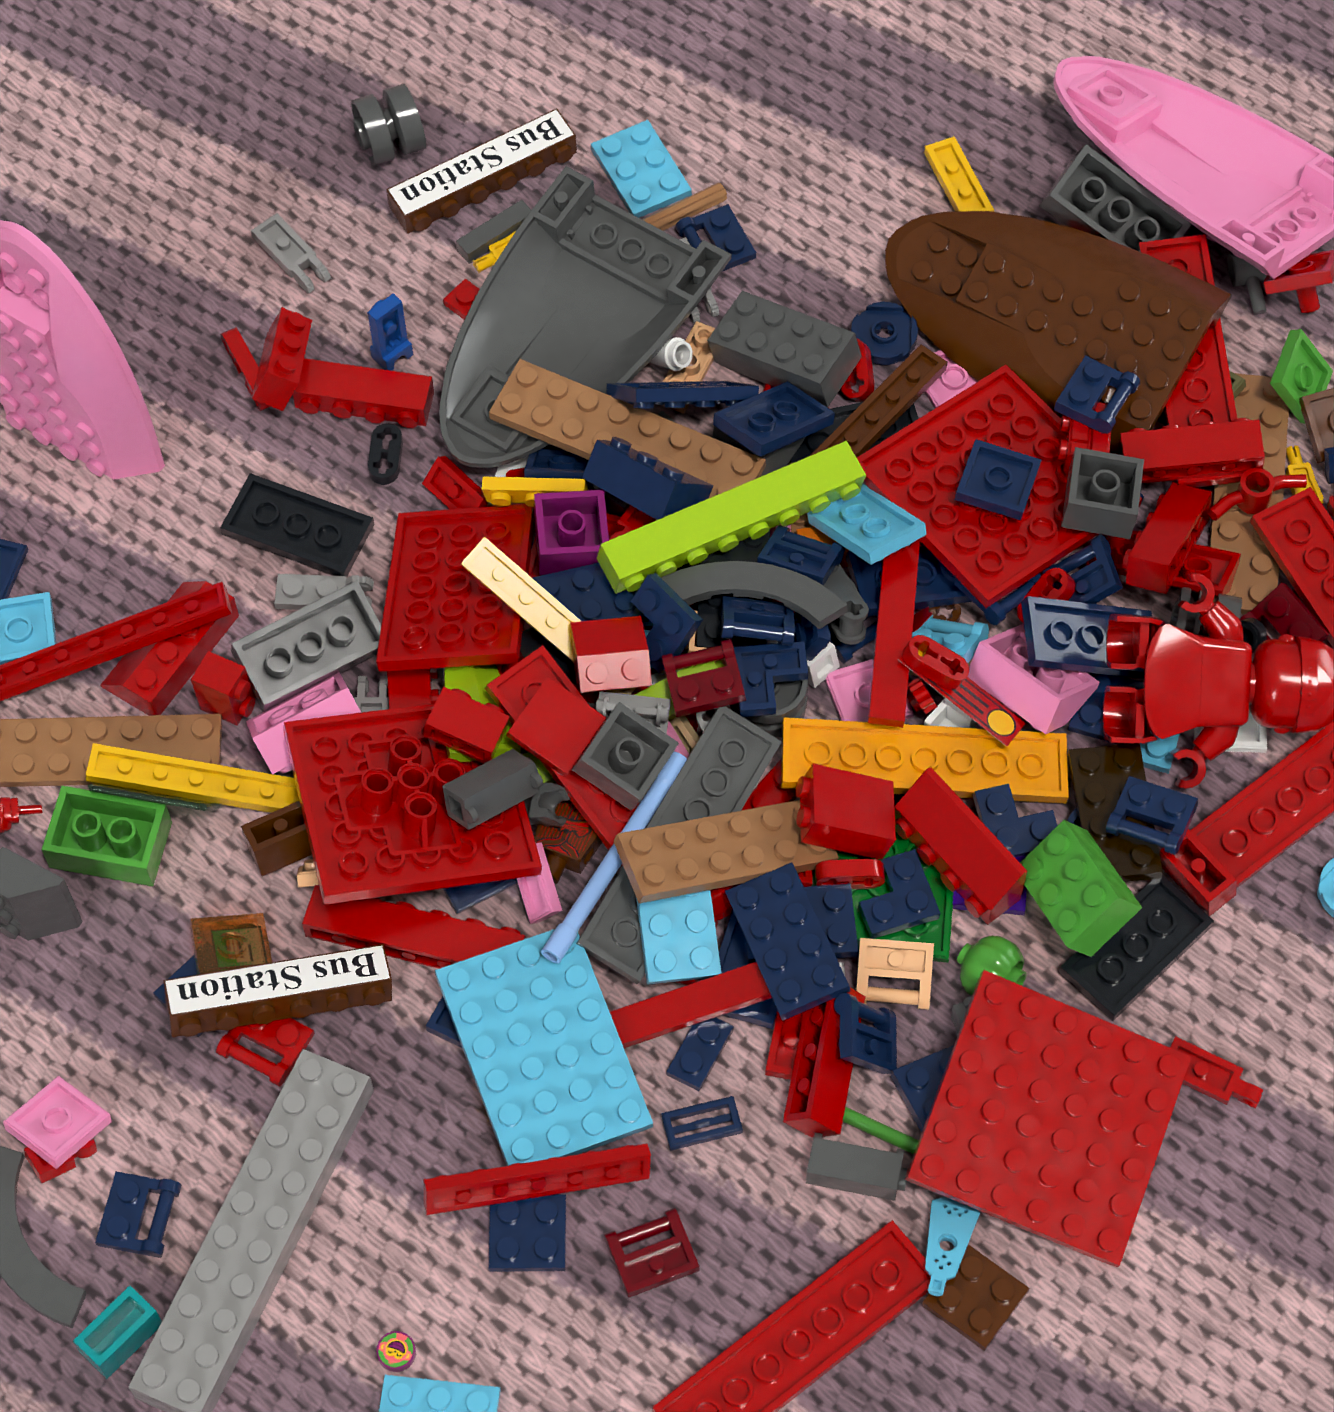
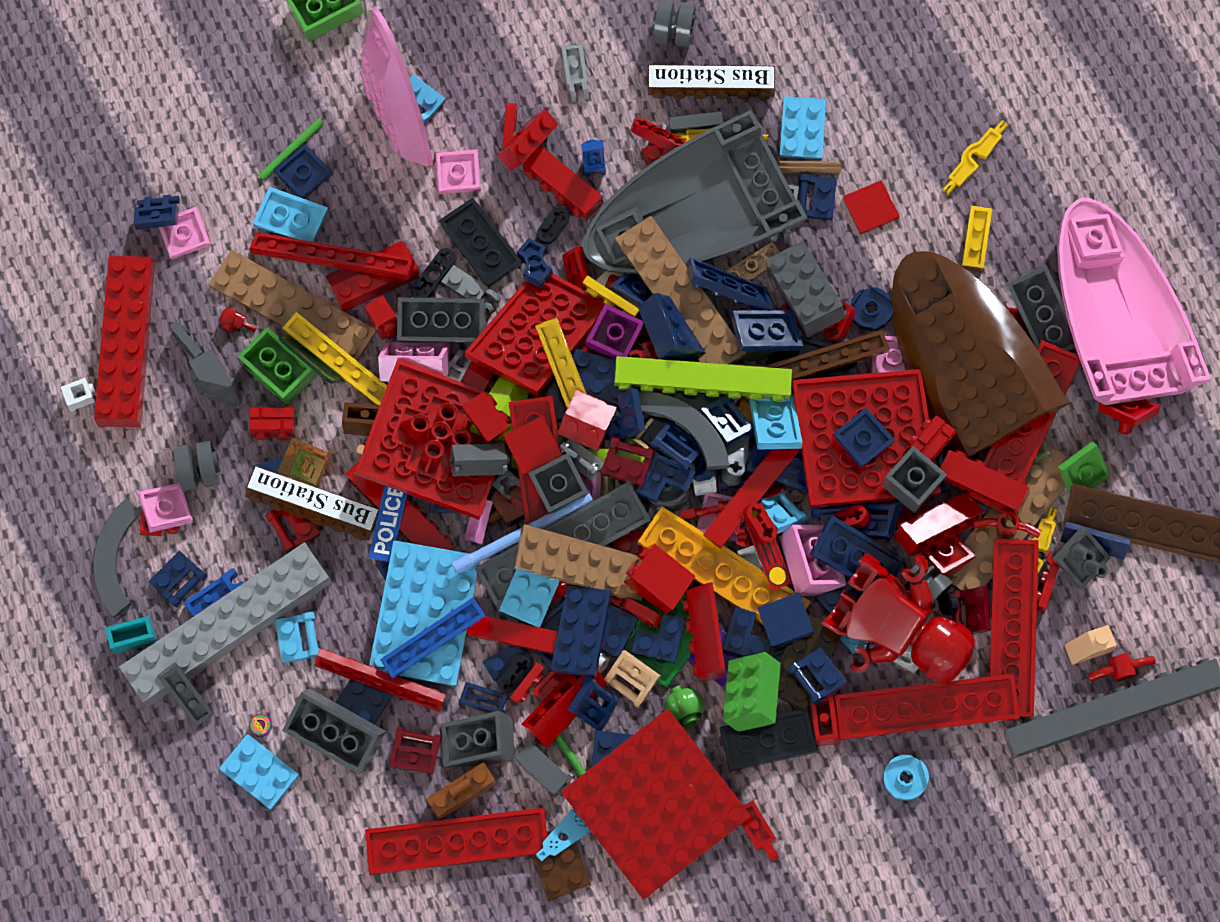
camera: 35 degrees right, 10 degrees up
white cone [649,337,693,371] -> none
dark blue plate [1054,355,1140,433] -> none
none -> dark grey plate [157,662,214,727]
none -> dark grey wheel [174,440,221,492]
none -> blue plate [184,568,244,617]
none -> red brick [249,407,296,440]
none -> medium azure plate [275,612,320,663]
none -> dark grey brick [282,688,386,774]
none -> blue sticker [368,486,407,562]
none -> blue plate [380,598,486,679]
none -> black beam [411,248,456,298]
none -> dark orange piece [426,762,497,820]
none -> bright pink tile [435,149,481,194]
none -> dark grey slope [441,711,515,768]
none -> black beam [496,653,532,693]
none -> red plate [508,662,544,705]
none -> dark blue tile [517,238,553,288]
none -> red beam [630,118,686,152]
none -> red hinge [680,499,728,520]
none -> dark blue tile [758,592,815,649]
none -> red tile [843,180,900,235]
none -> yellow piece [942,120,1008,196]

